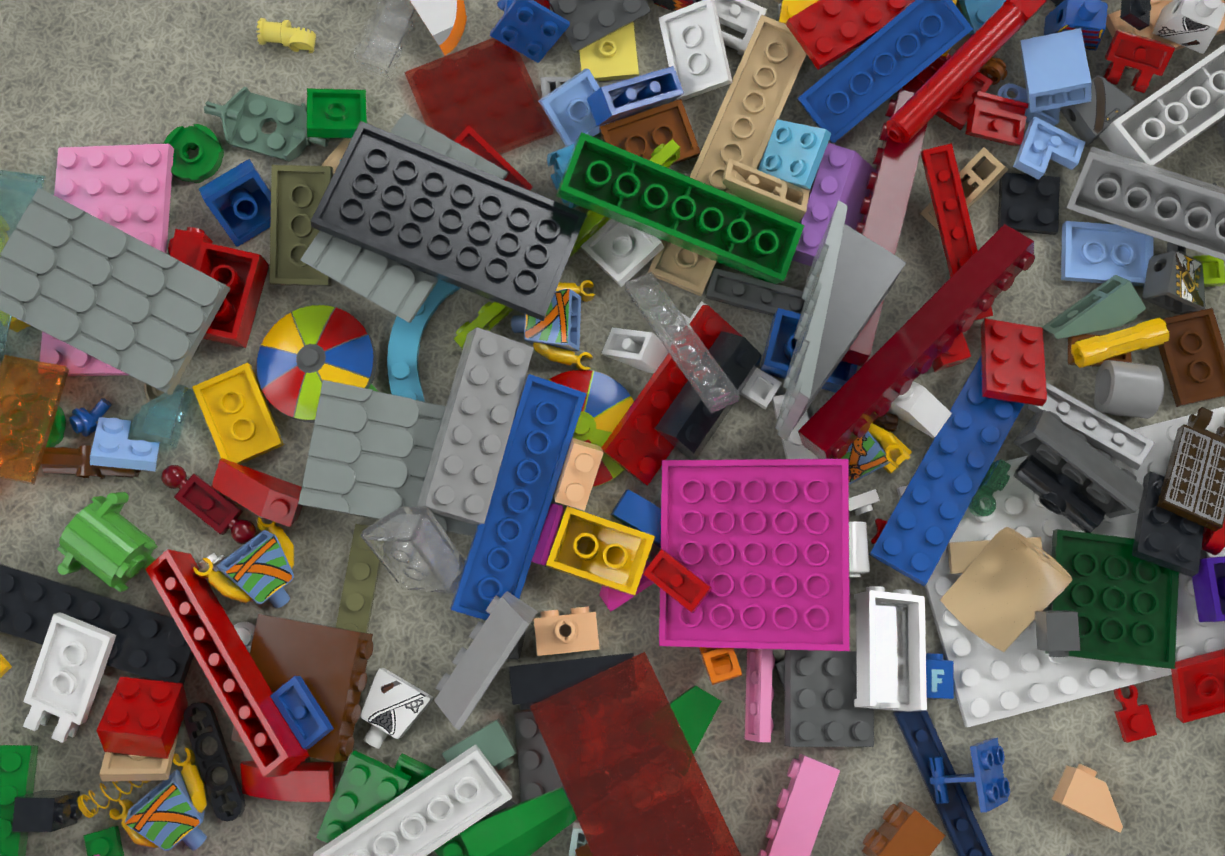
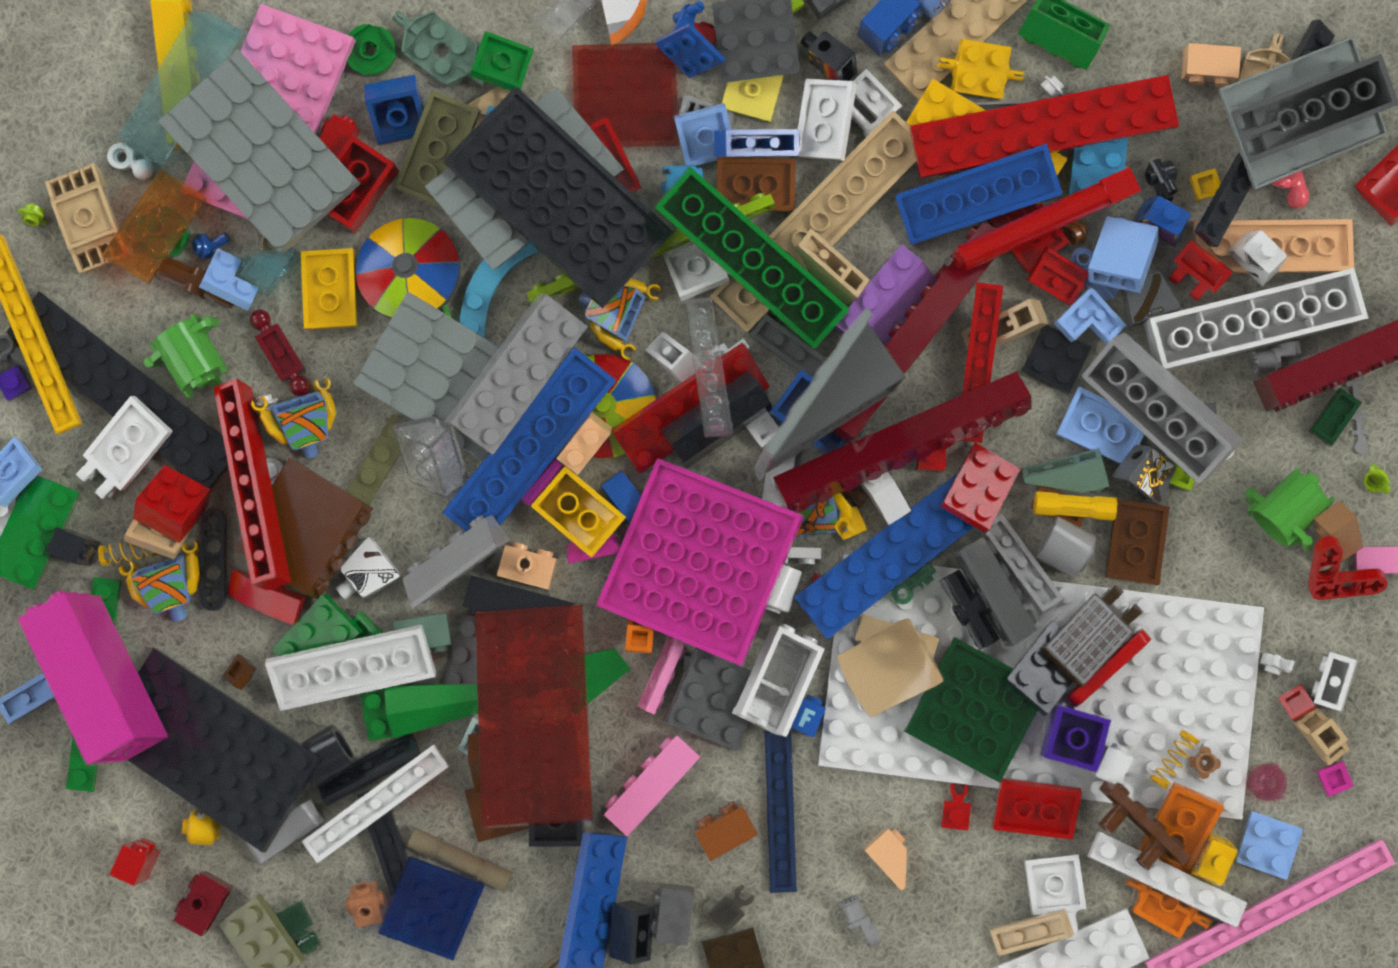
camera: 25 degrees right, 5 degrees up
red slope [211,458,303,527] -> none
blue plate [271,676,334,749] -> none
red plate [643,549,712,613] -> none
medium azure plate [758,119,831,189] -> none
blue plate [929,737,1010,813] -> none
dark grey brick [1035,610,1080,657] -> none

